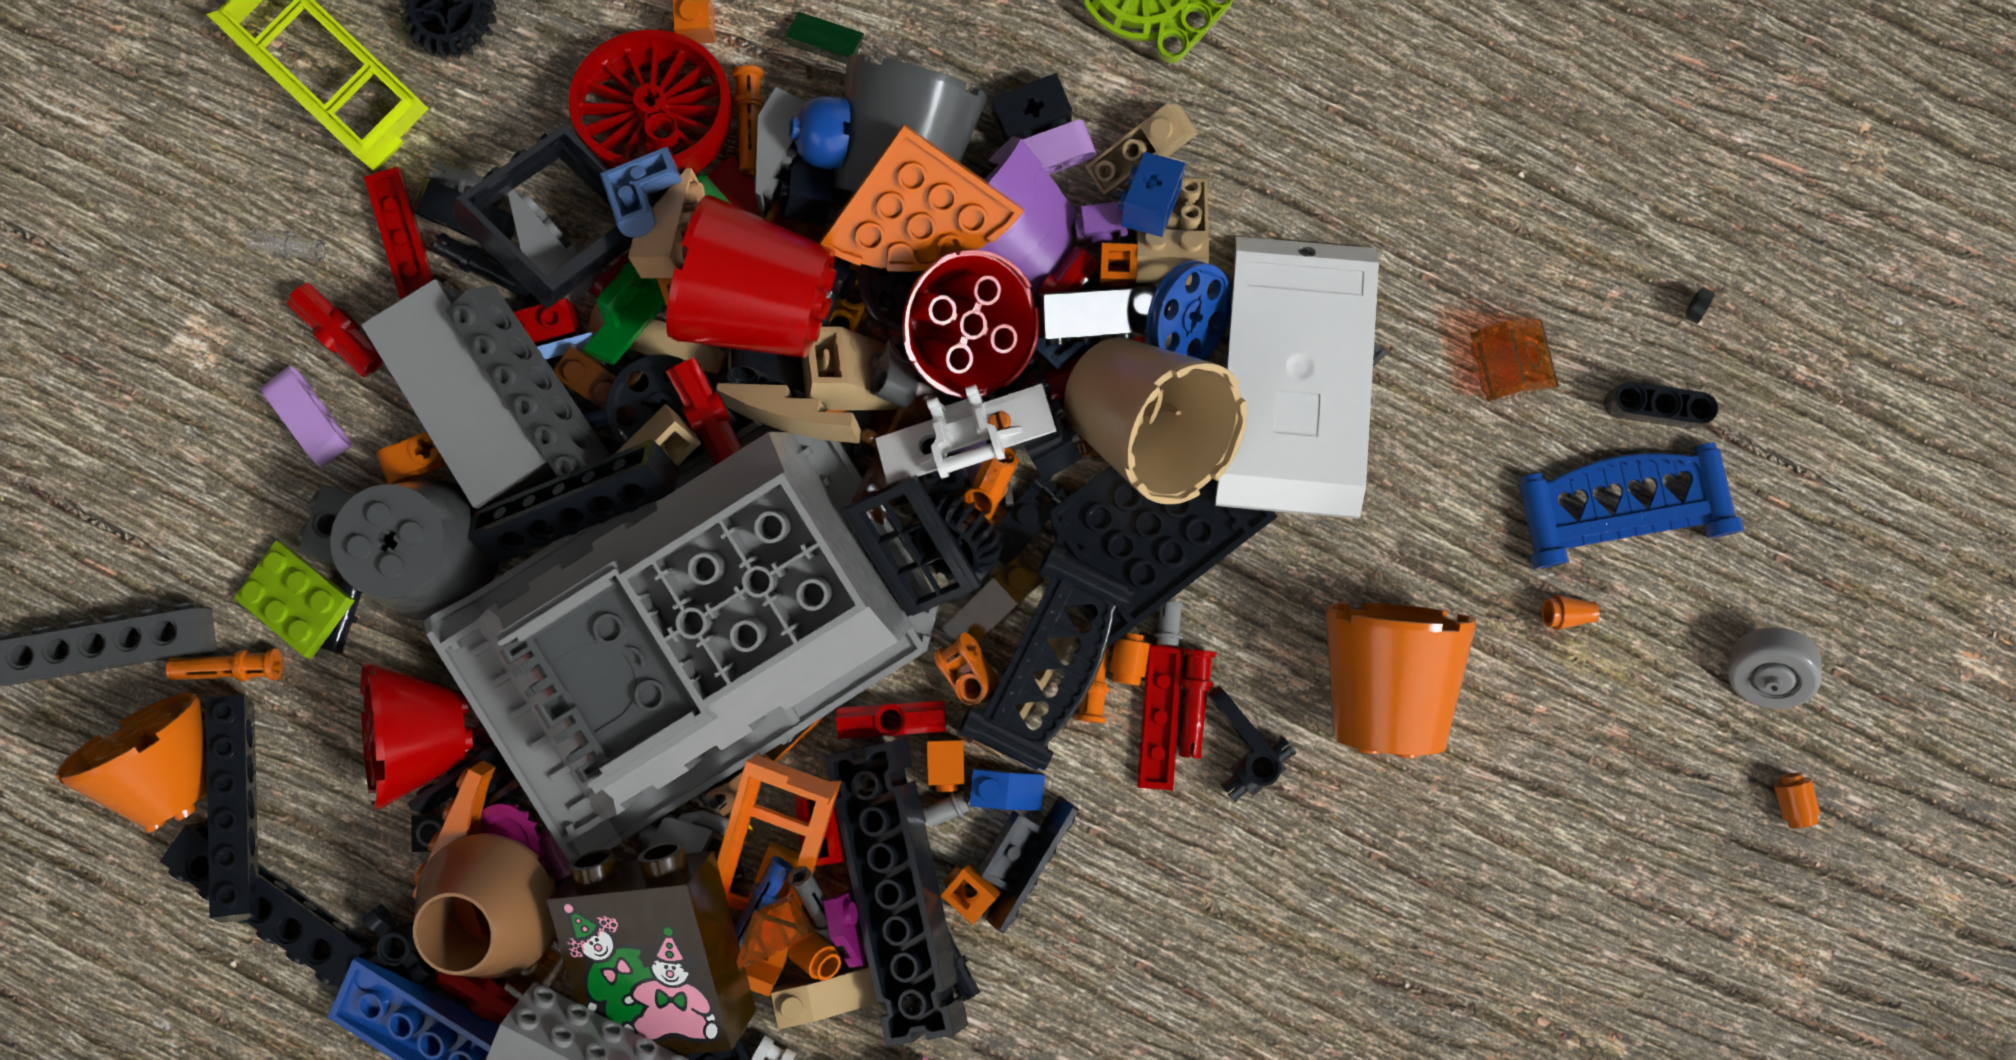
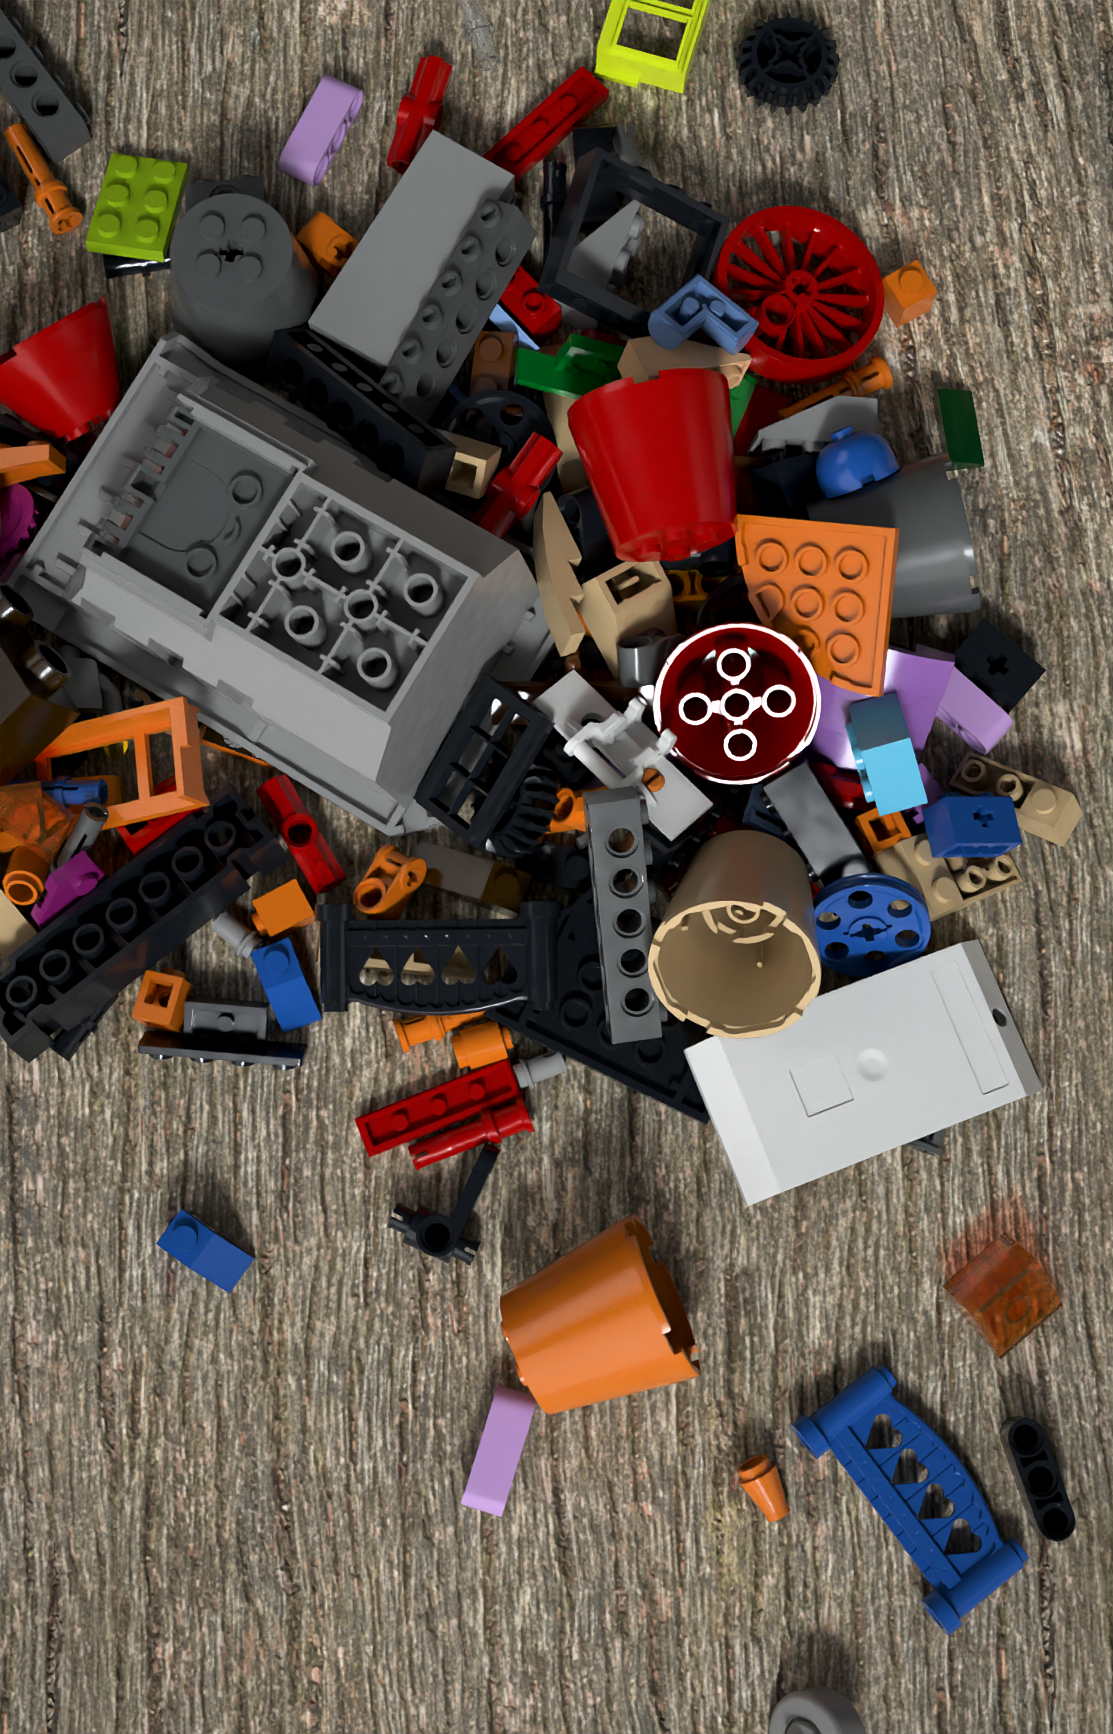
camera: 60 degrees right, 5 degrees down
none -> blue slope [156,1209,255,1293]
none -> lavender beam [461,1384,537,1517]
none -> dark grey brick [582,786,667,1044]
none -> medium azure brick [845,692,928,816]

